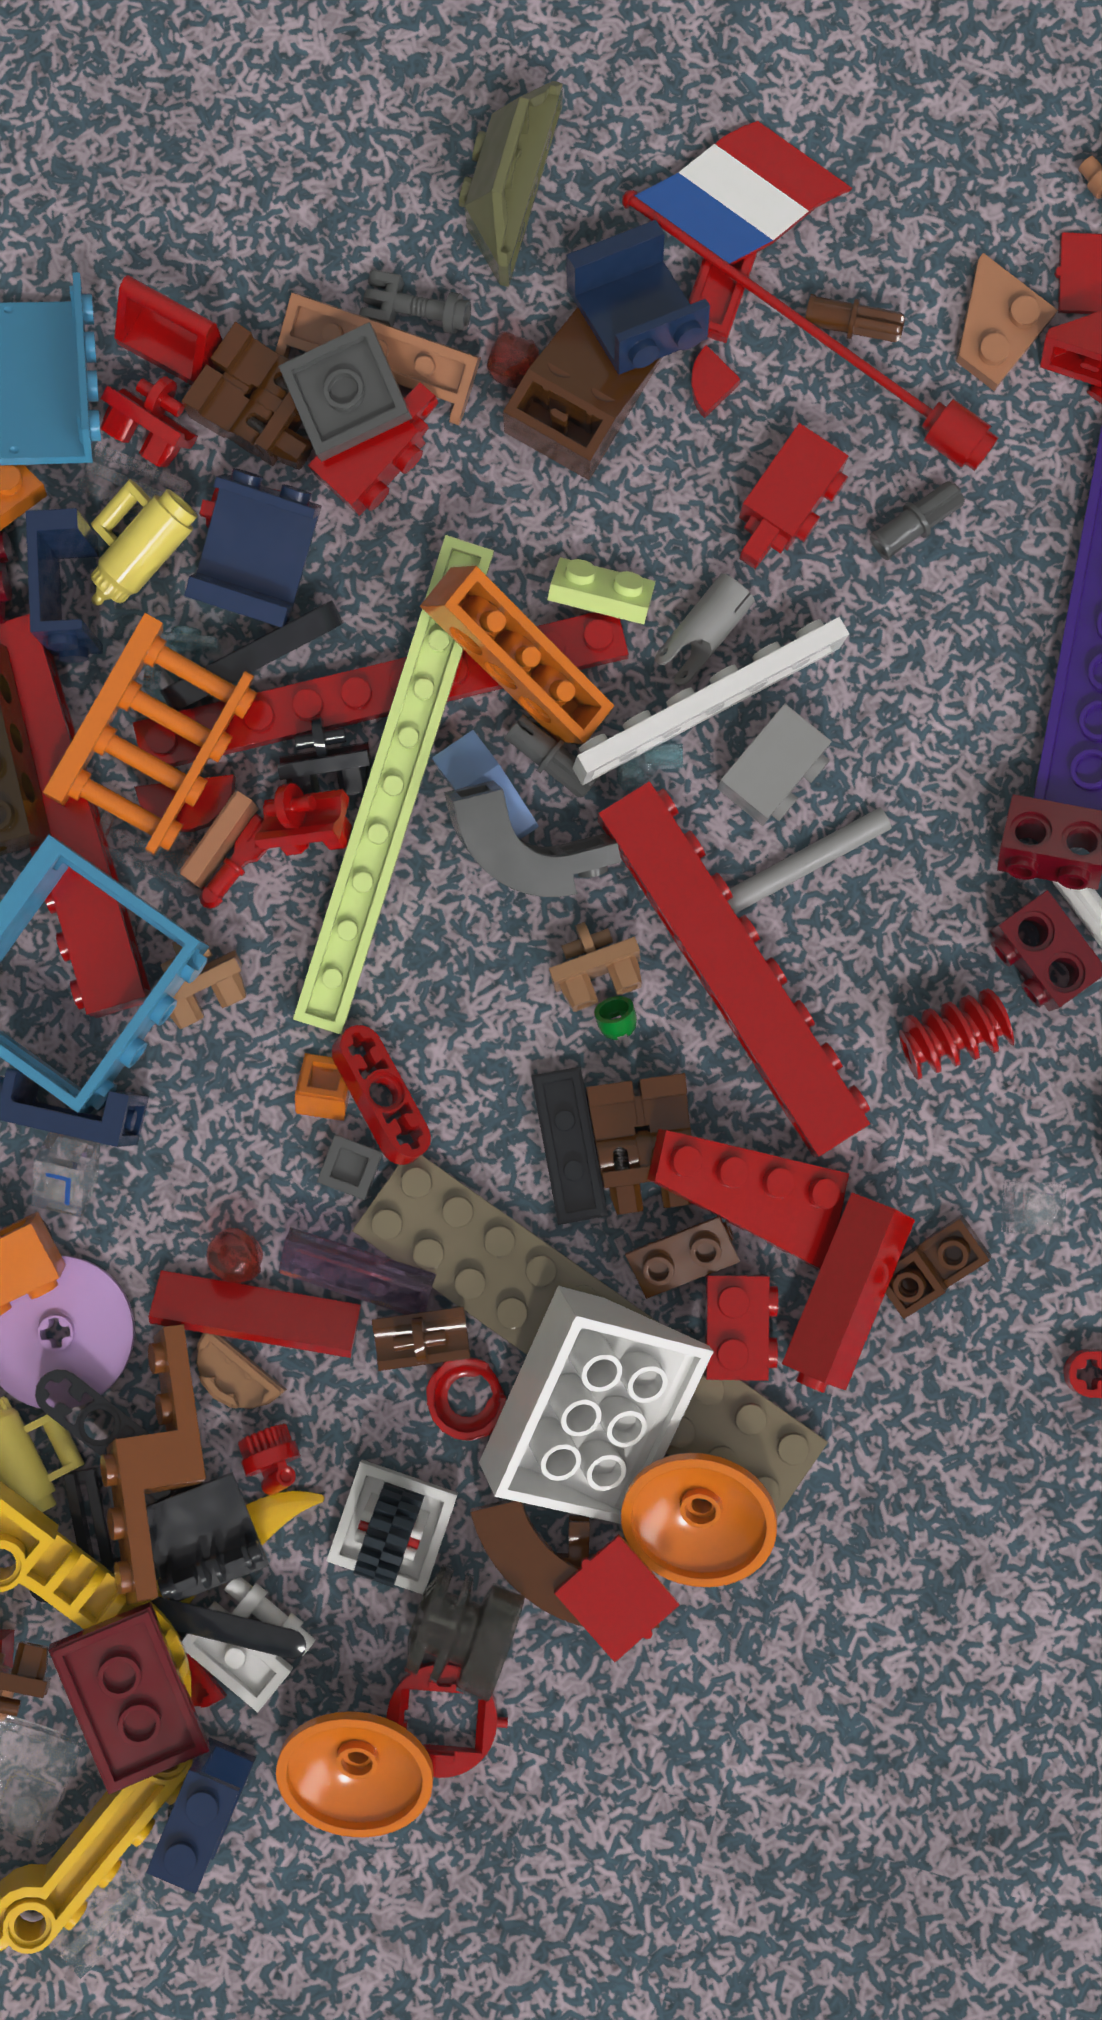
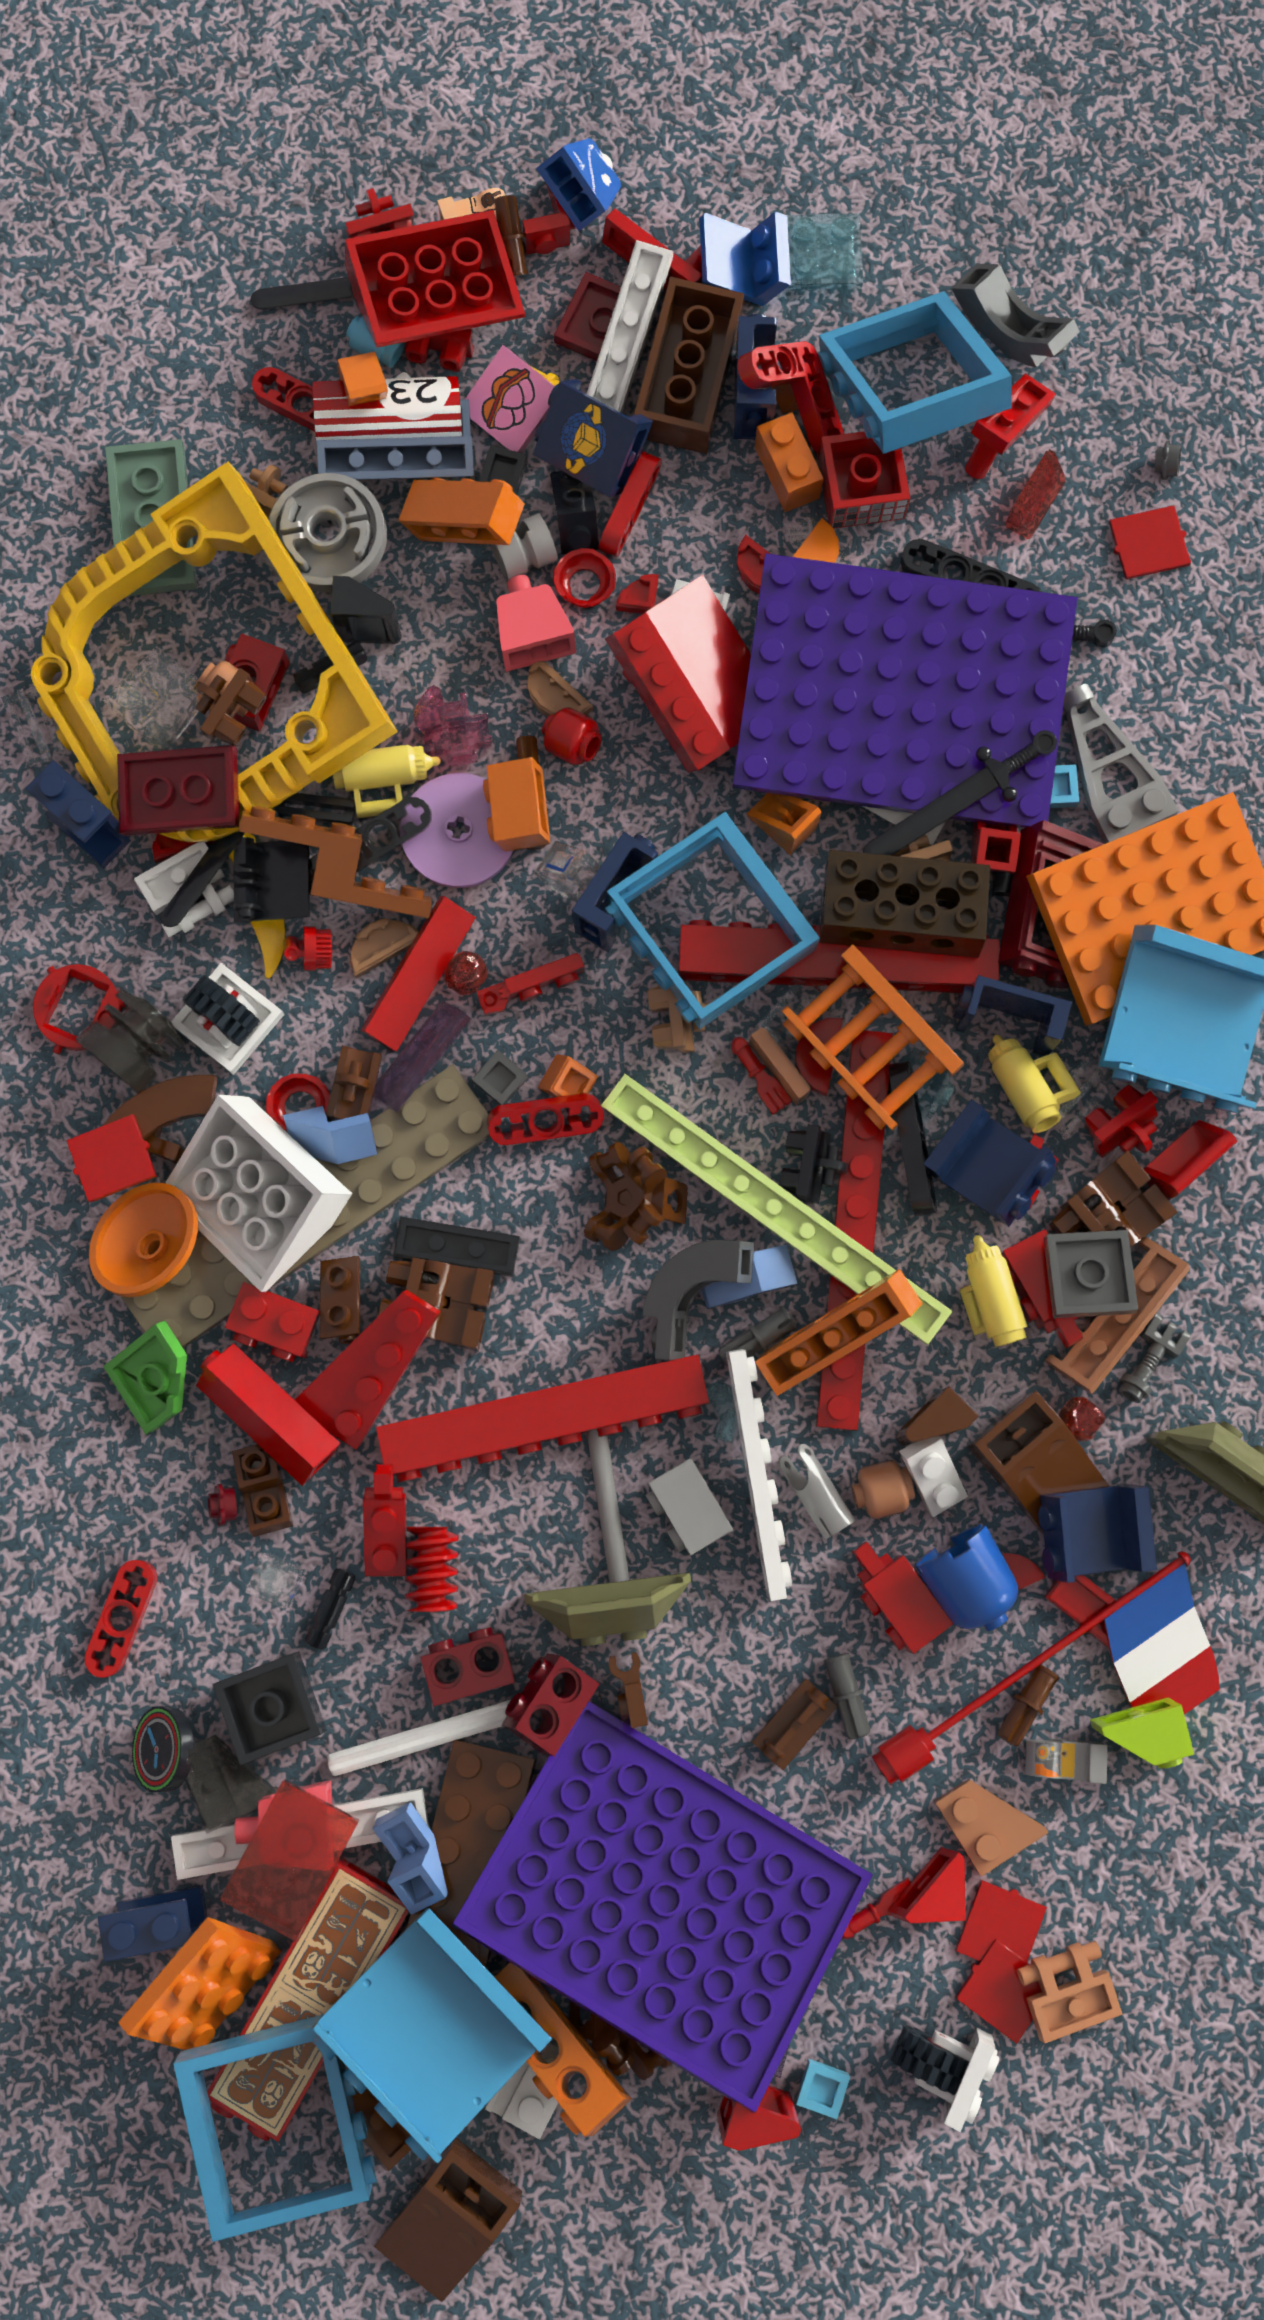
camera: 105 degrees right, 5 degrees down
red hips [254,783,352,856] -> none
orange dish [276,1711,434,1838] -> none
yellowish green plate [547,557,656,624] -> none
medium nougat hips [549,922,642,1012] -> none
green hinge [594,996,637,1040] -> none
none -> bright green plate [103,1321,187,1435]
none -> dark red plate [208,1484,237,1527]
none -> medium blue slope [283,1106,377,1164]
none -> black axle [305,1568,355,1650]
none -> red hinge [363,1464,407,1576]
none -> red hinge [477,953,585,1016]
none -> olive wedge [524,1572,691,1646]
none -> reddish brown piece [584,1142,688,1251]
none -> reddish brown plate [609,1652,648,1728]
none -> reddish brown hinge [752,1678,838,1770]
none -> nougat head [851,1460,915,1519]
none -> reddish brown tile [896,1386,979,1445]
none -> white plate [899,1436,968,1517]
none -> blue cylinder [915,1524,1019,1631]
none -> light yellow piece [959,1235,1028,1347]
none -> light grey leg [1025,1739,1108,1784]
none -> lime slope [1090,1698,1194,1768]

